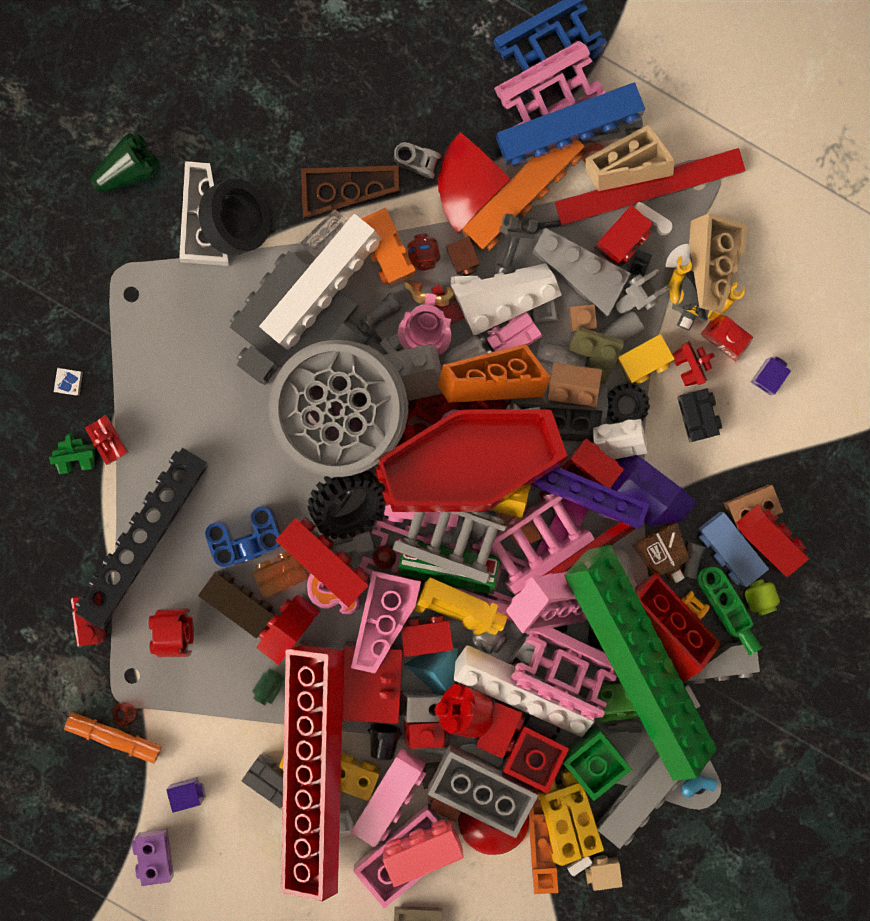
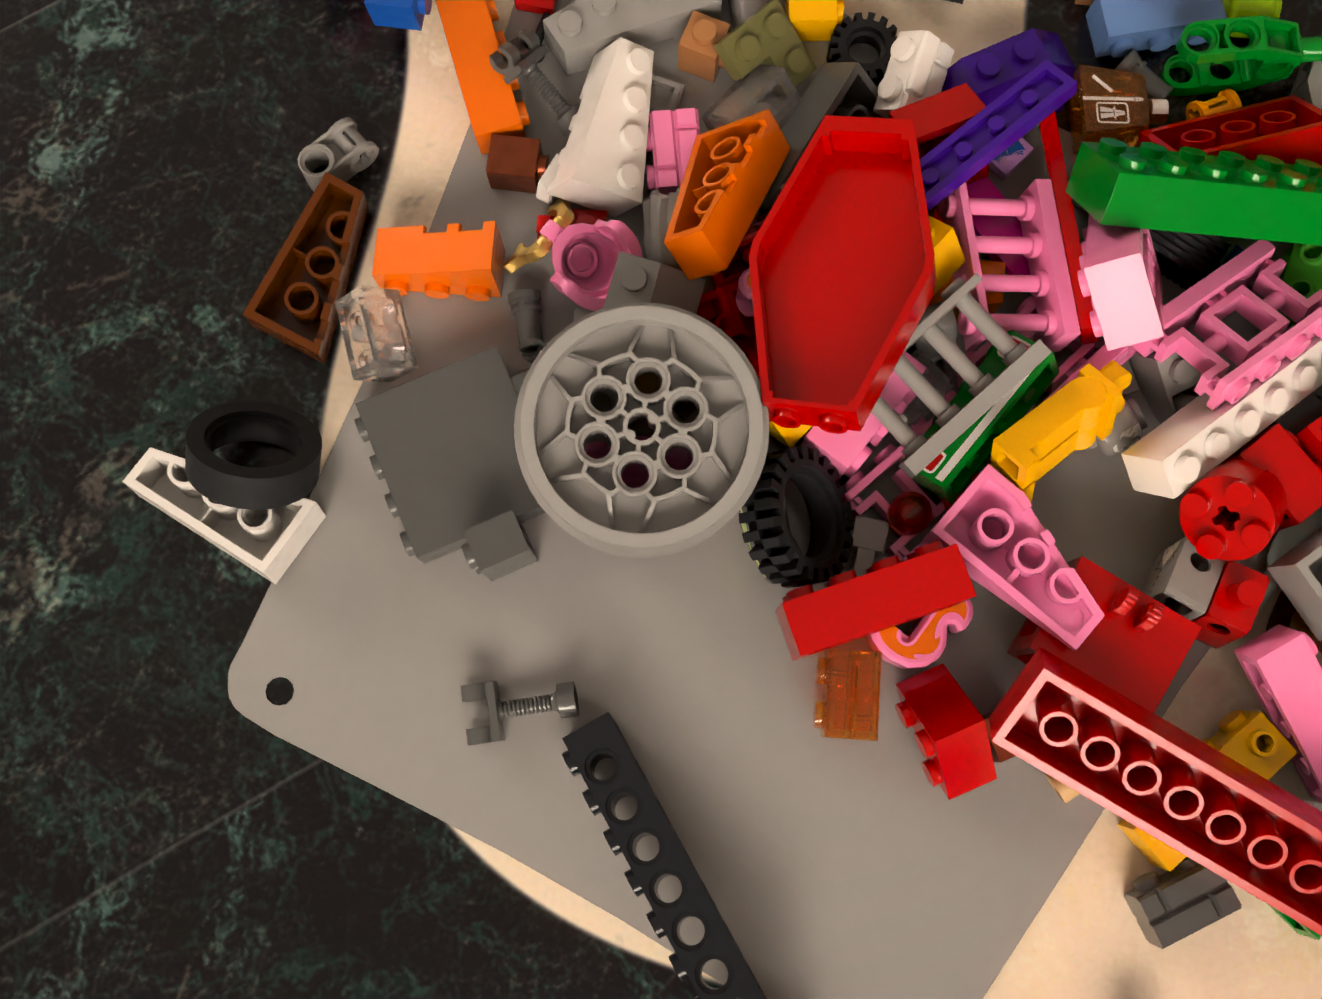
camera: 55 degrees left, 10 degrees down
green hips [49,433,97,474] -> none
white tile [54,368,83,396] -> none
red hips [85,415,129,465] -> none
dark green cone [90,133,160,193] -> none
red brick [148,608,194,658] -> none
dark brown brick [198,570,275,639] -> none
blue beam [205,506,281,567] -> none
clear green brick [252,668,285,706] -> none
white brick [259,214,382,350] -> none
black piece [367,724,403,760] -> none
red brick [401,615,453,657] -> none
medium azure slope [404,647,458,694] -> none
clear red head [407,233,441,271] -> none
red brick [438,132,511,234] -> none
medium nougat brick [548,363,602,407] -> none
none -> dark grey bar [460,681,579,746]

